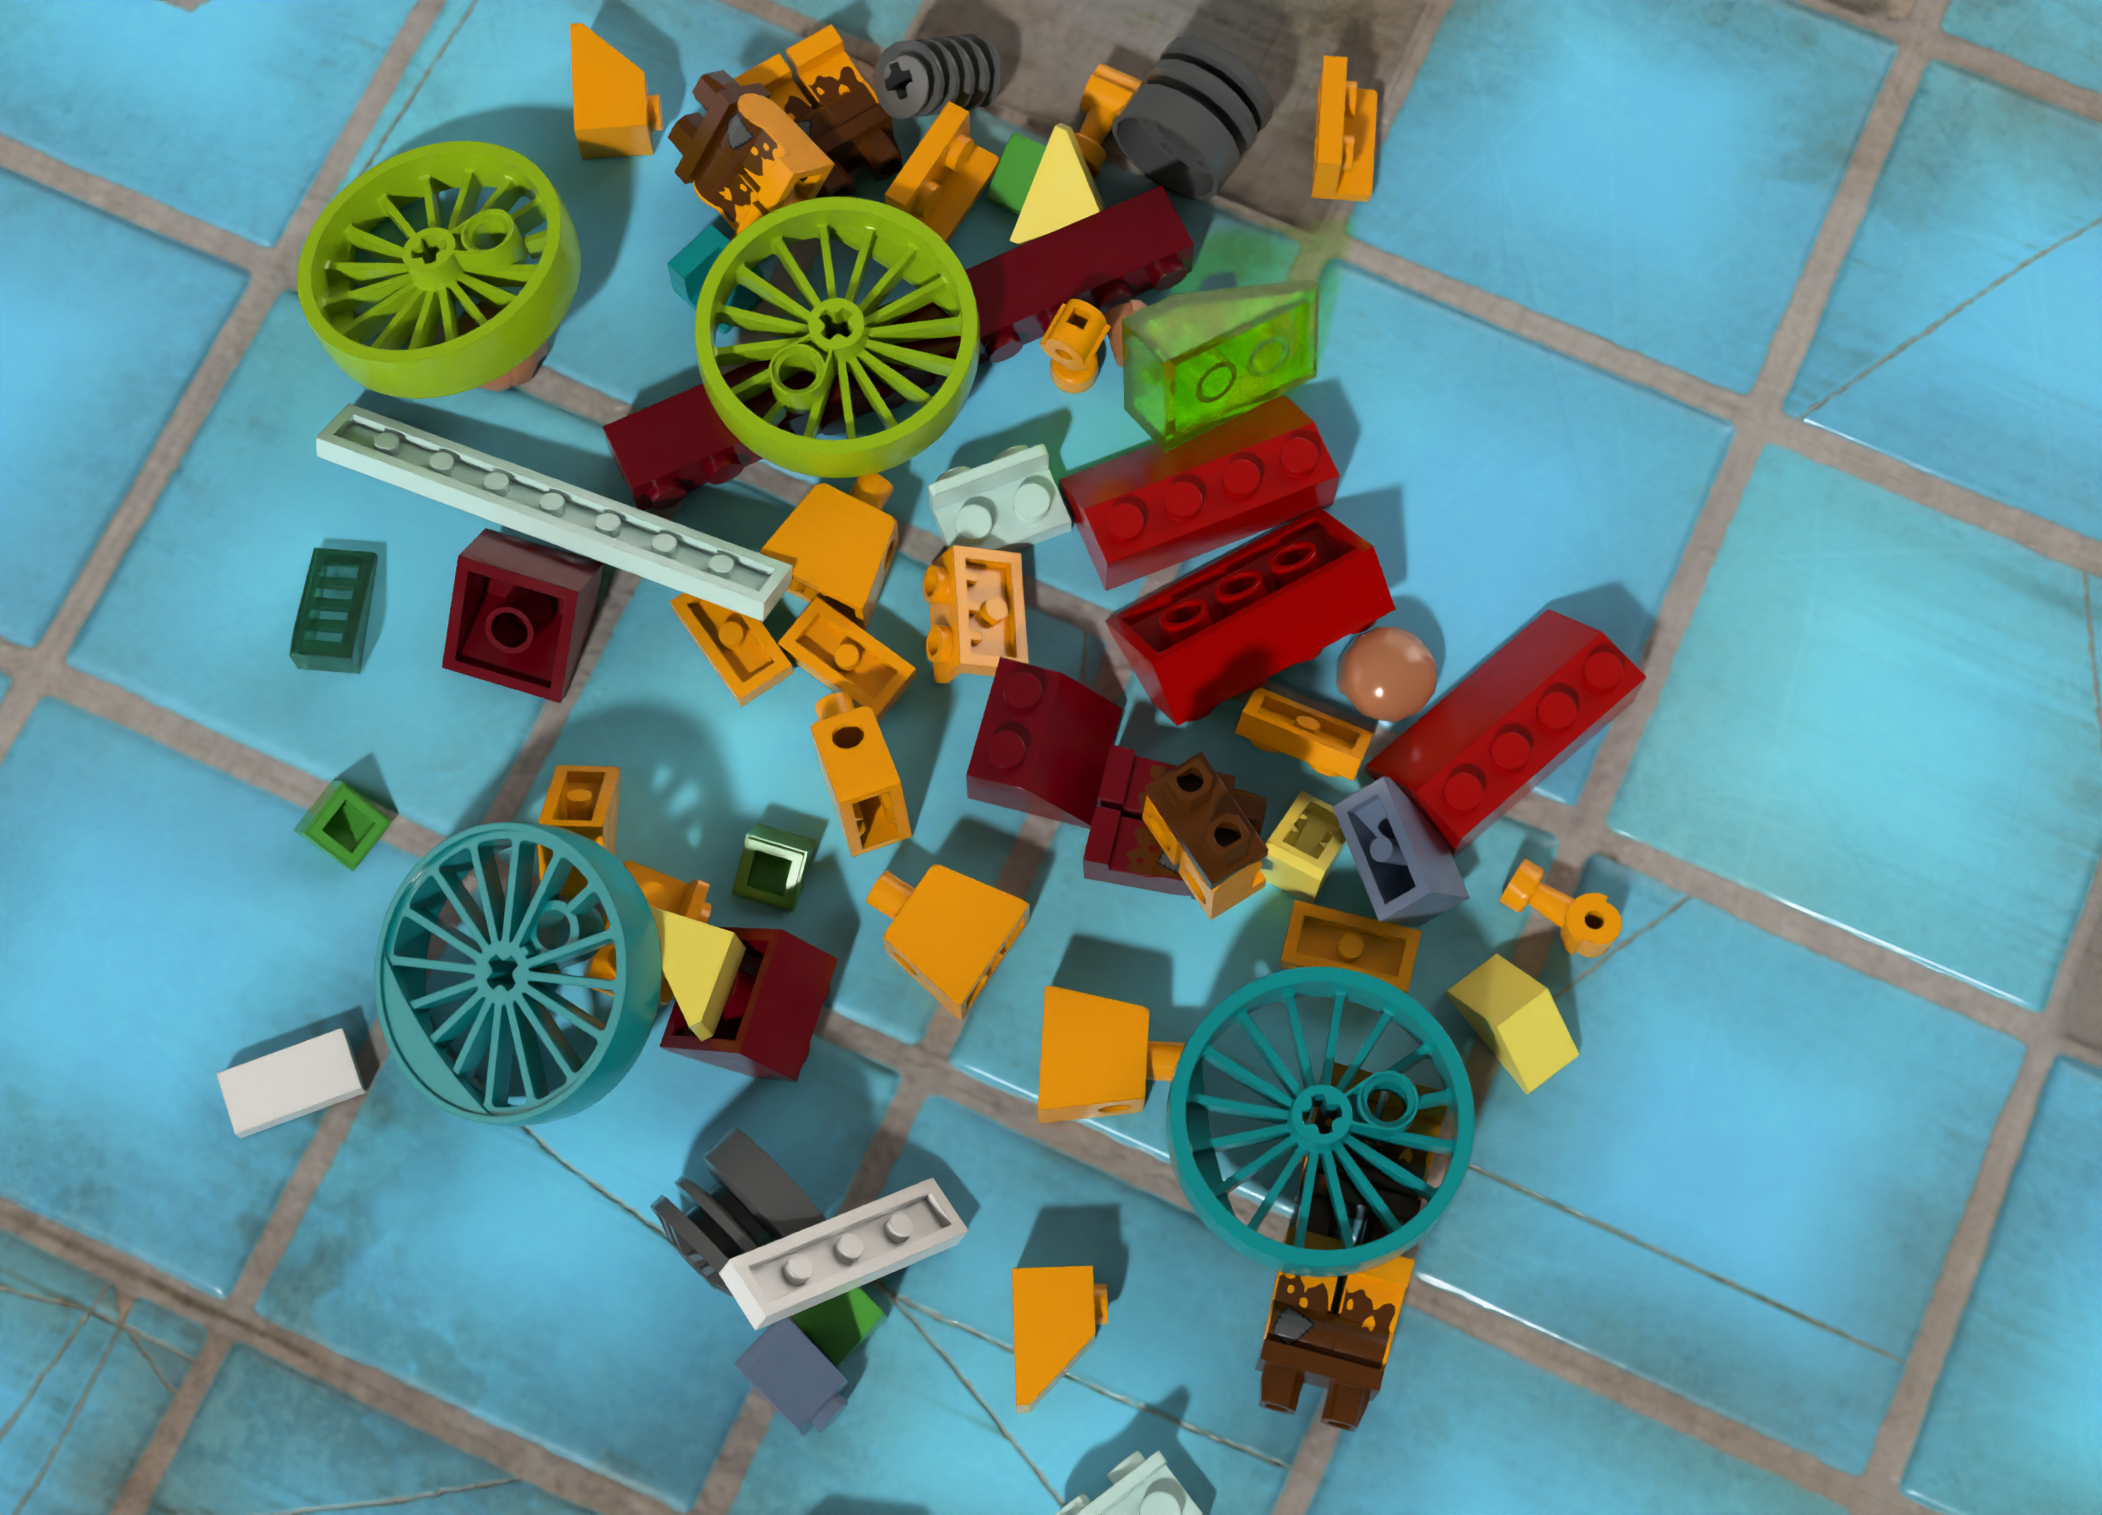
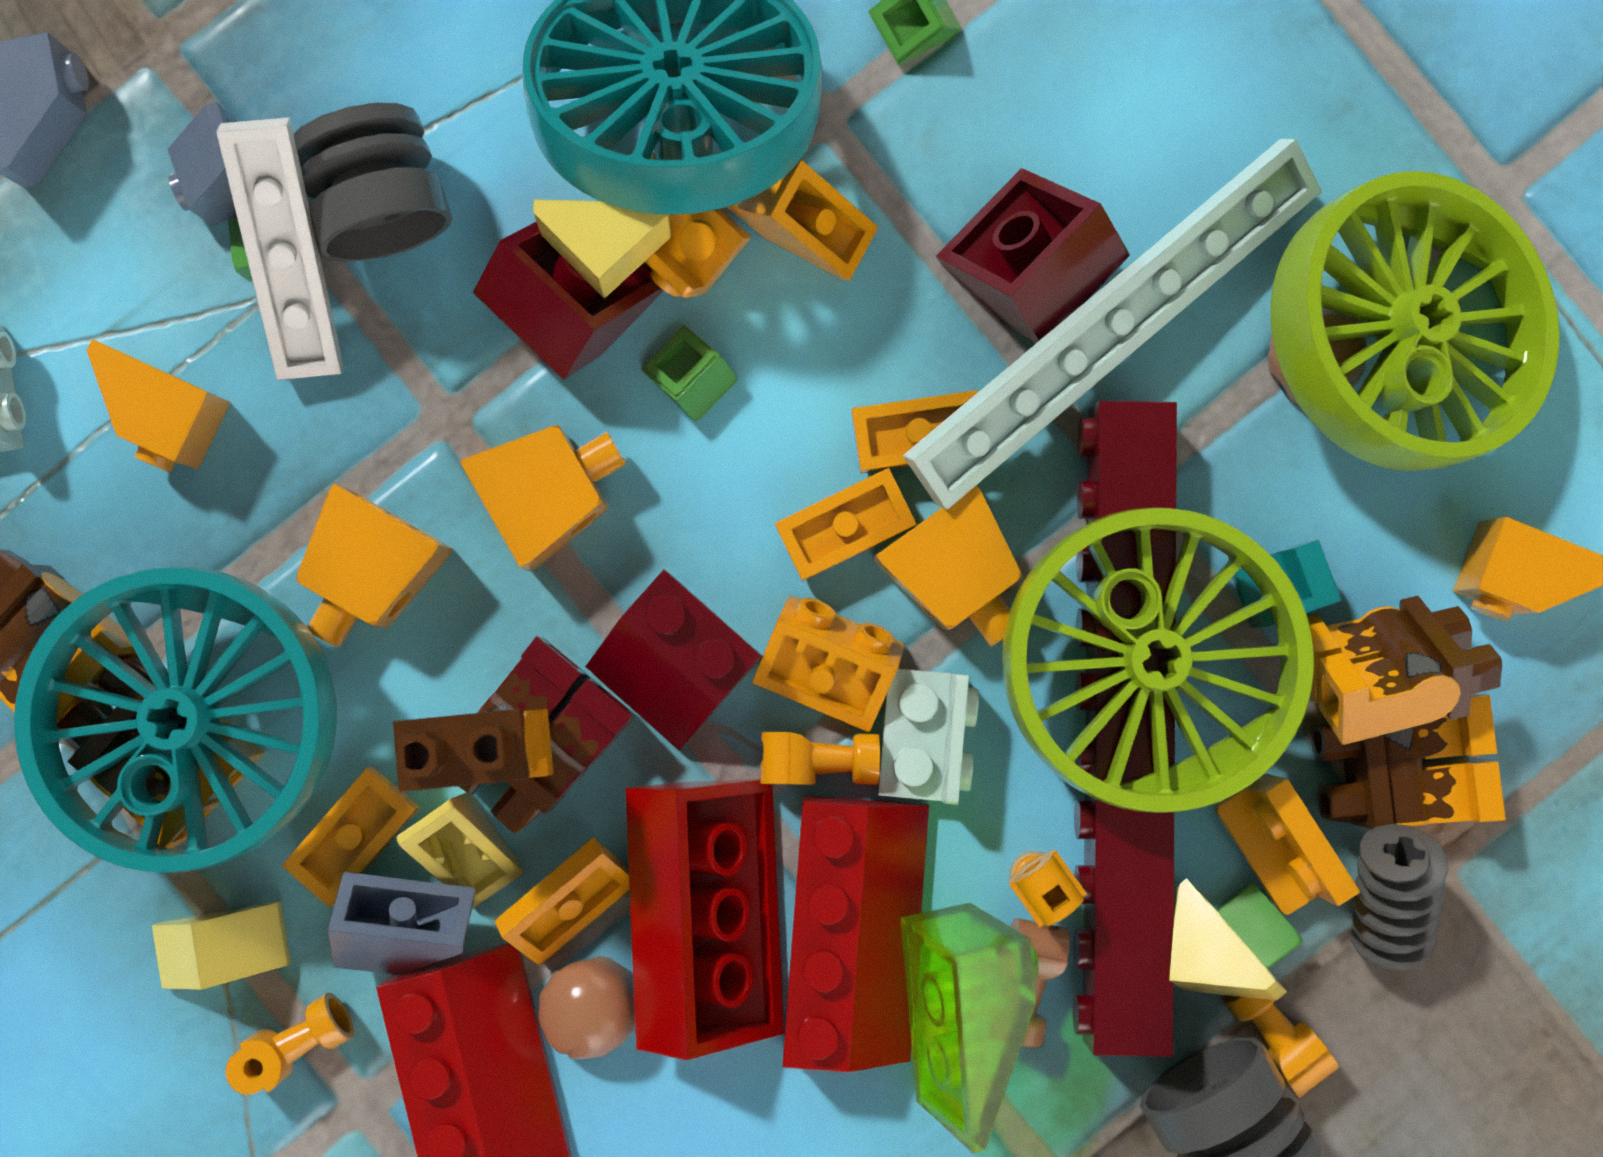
camera: 120 degrees right, 15 degrees up
clear green slope [289,548,378,674] -> none
light orange torso [810,692,912,857] -> none
none -> light orange leg [760,732,880,785]

